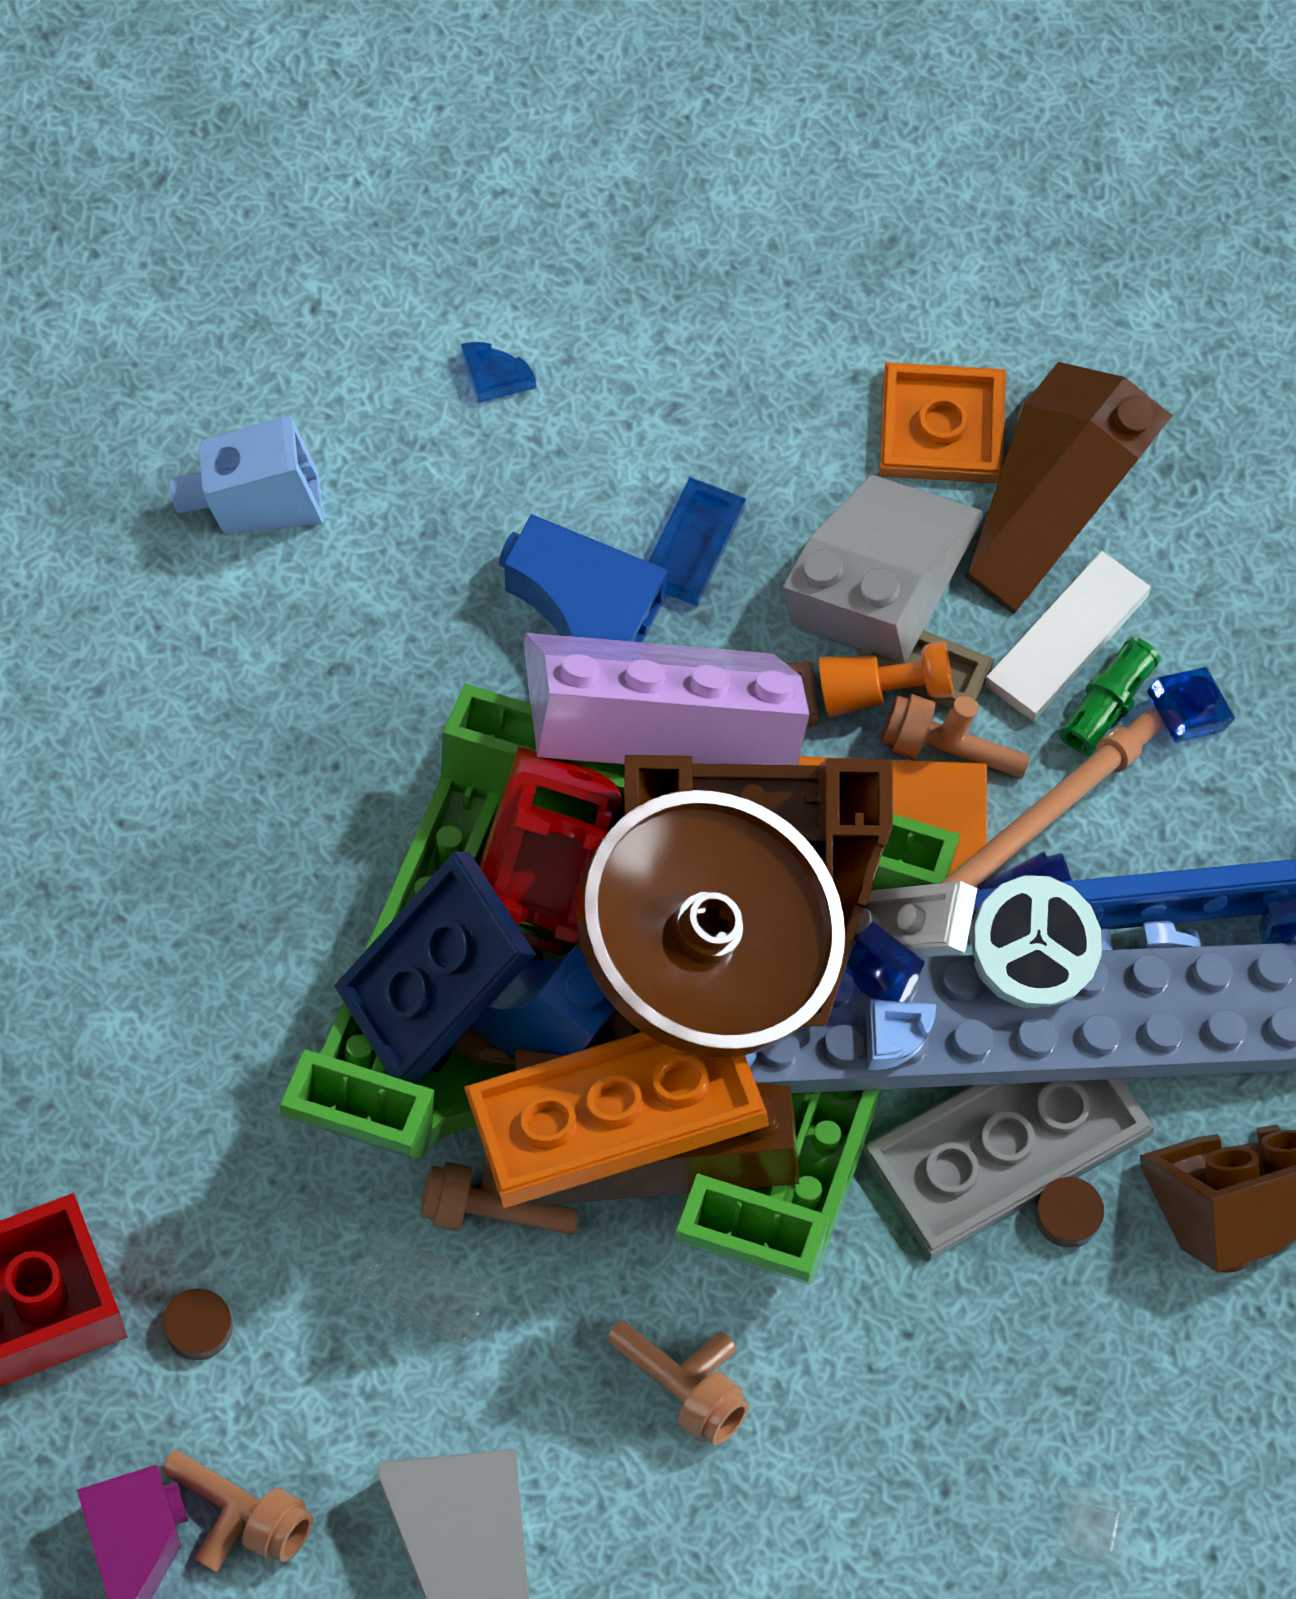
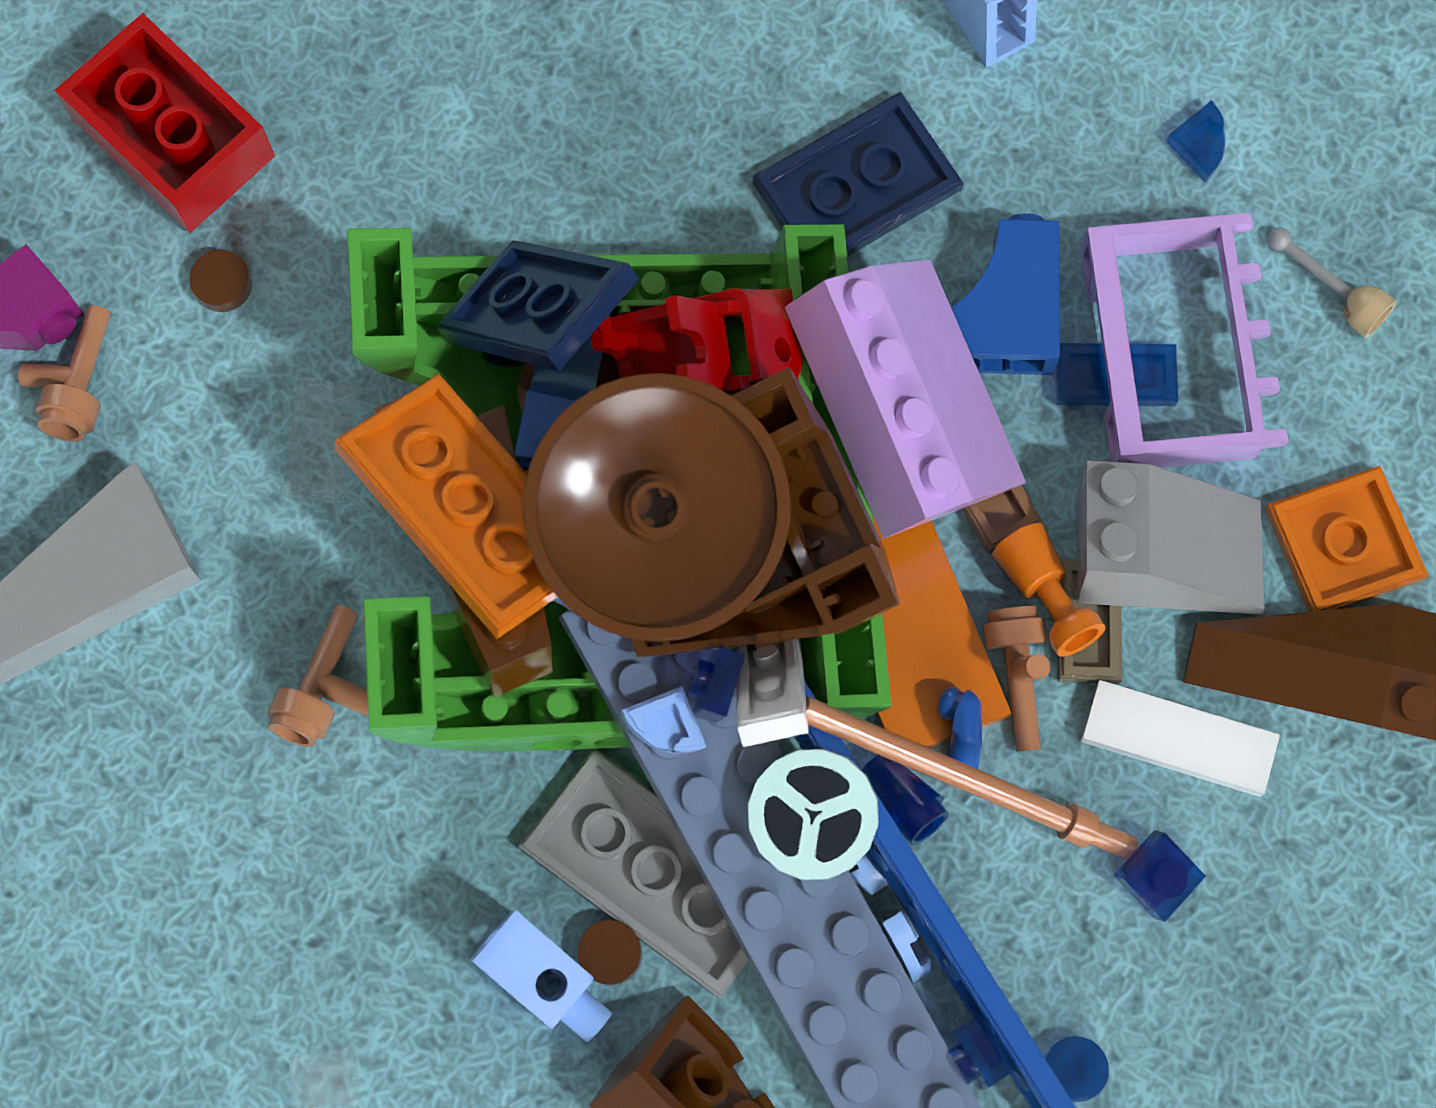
camera: 70 degrees right, 10 degrees up
green pin [1059,637,1161,756] -> none
none -> light blue torso [469,910,612,1043]
none -> dark blue tile [753,91,964,257]
none -> blue arm [937,687,982,769]
none -> lavender hinge [1080,213,1289,468]
none -> hinge [1268,228,1397,338]

